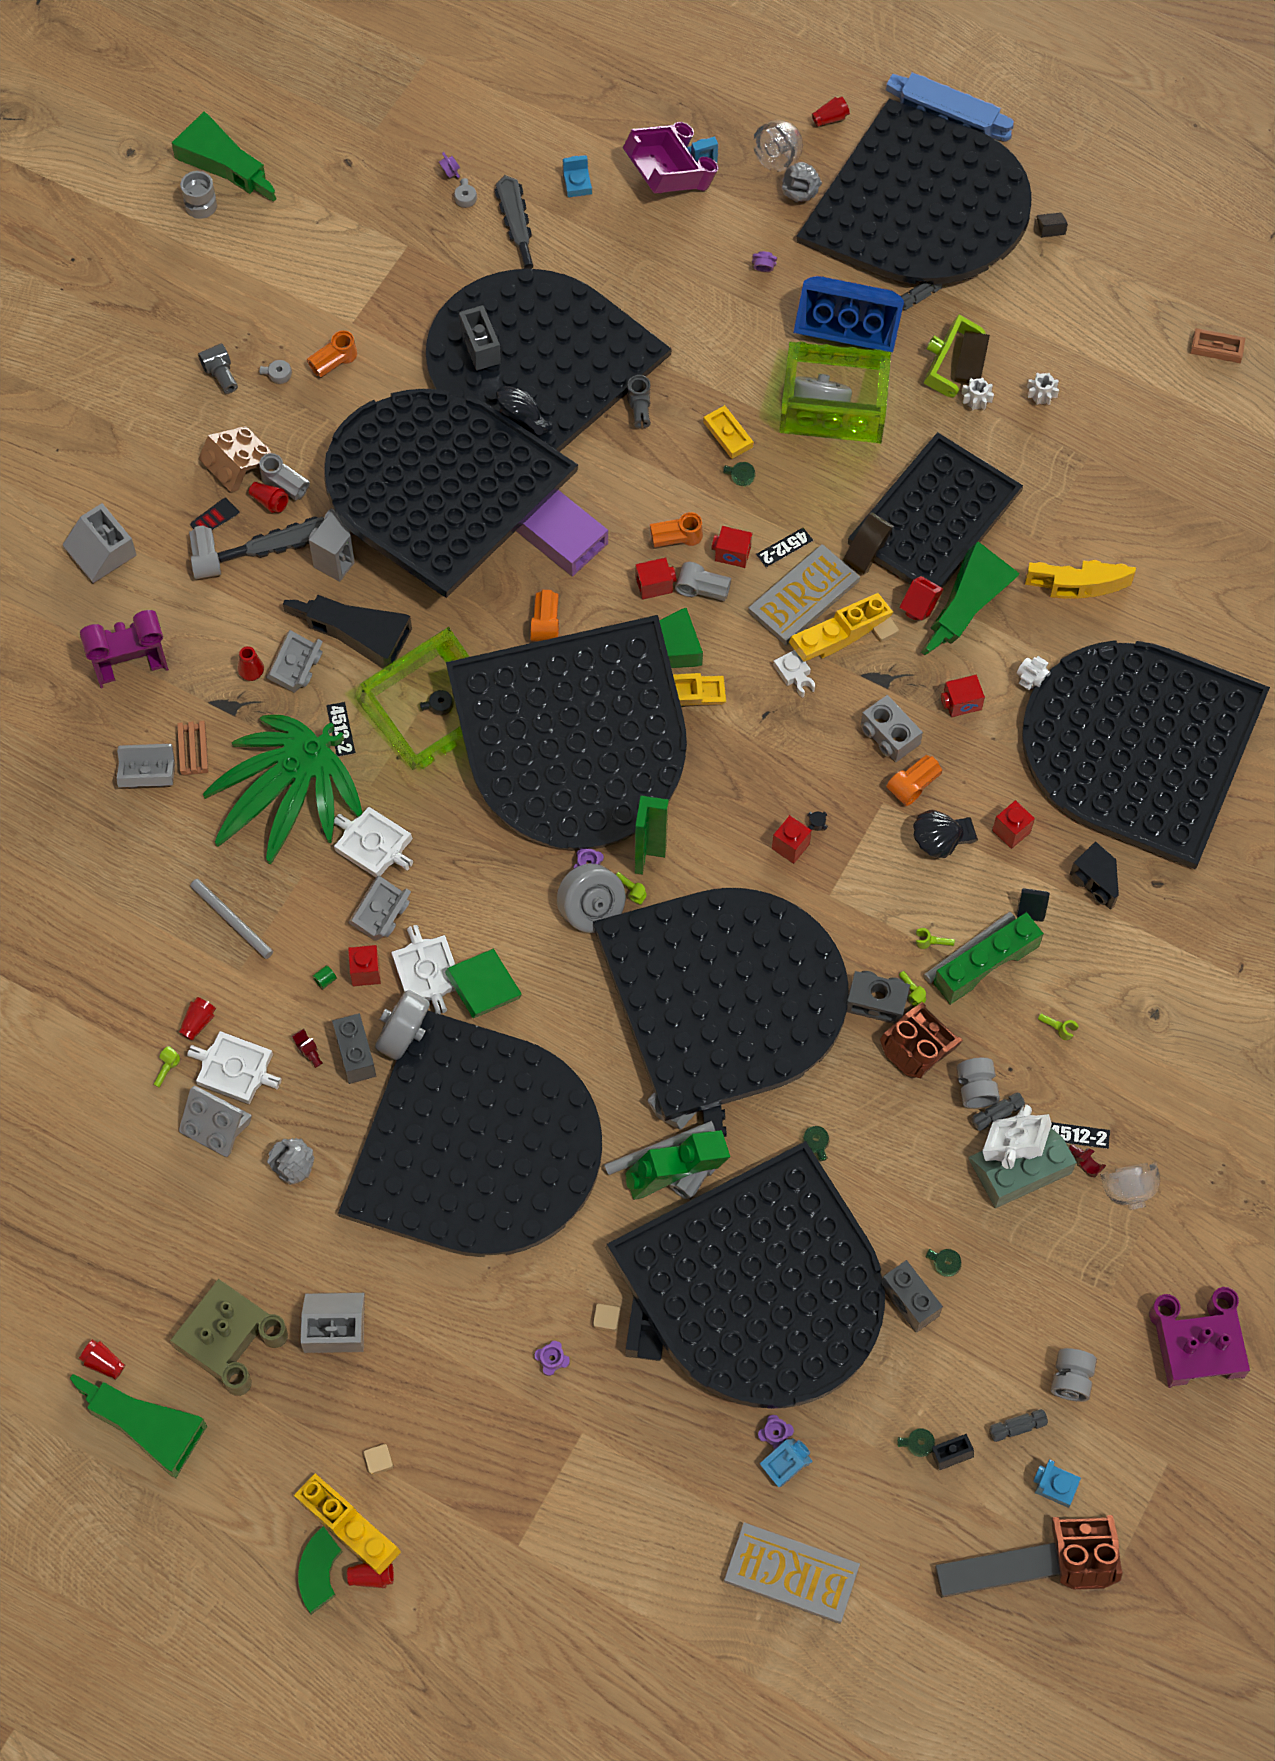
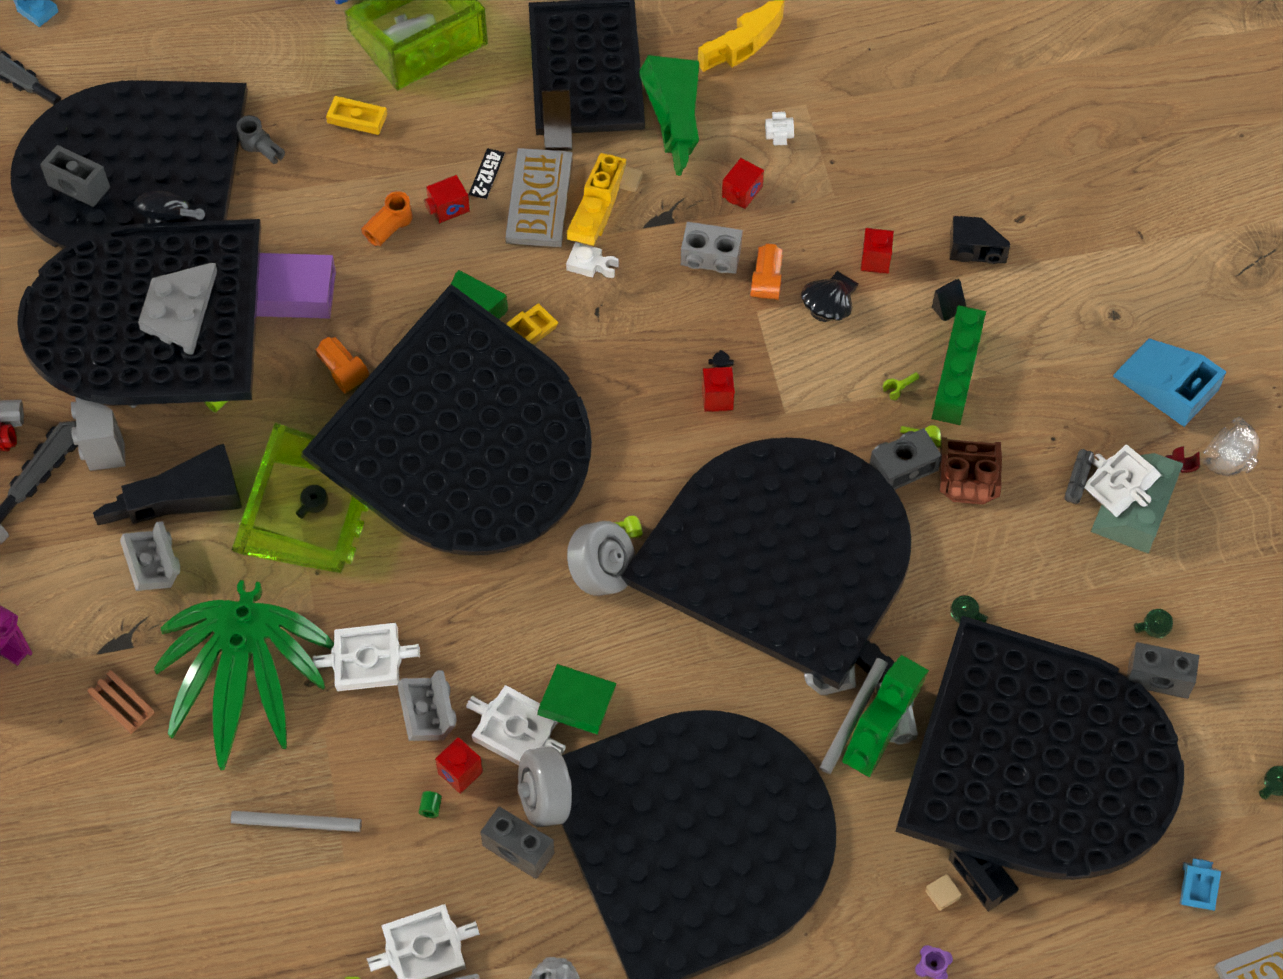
camera: 40 degrees left, 5 degrees down
light grey bracket [117,744,175,788] -> none
red cone [178,997,216,1041] -> none
red cone [237,646,264,681] -> none
dark red piece [292,1029,323,1068] -> none
sticker [326,702,356,757] -> none
medium lavender plate [574,849,604,868] -> none
red brick [635,557,677,600] -> none
green fence [635,796,669,875] -> none
light grey piece [675,562,731,601] -> none
clear green piece [723,462,756,486] -> none
medium lavender plate [758,1415,794,1450] -> none
red brick [899,576,944,621] -> none
light grey bar [923,912,1016,984] -> none
light grey wheel [956,1058,1000,1109] -> none
black plate [1022,640,1270,869] -> none
lime hand [1038,1014,1079,1040] -> none
black sticker [1051,1122,1110,1149] -> none
none -> light grey wing [138,263,217,355]
none -> dark azure slope [1113,338,1226,427]

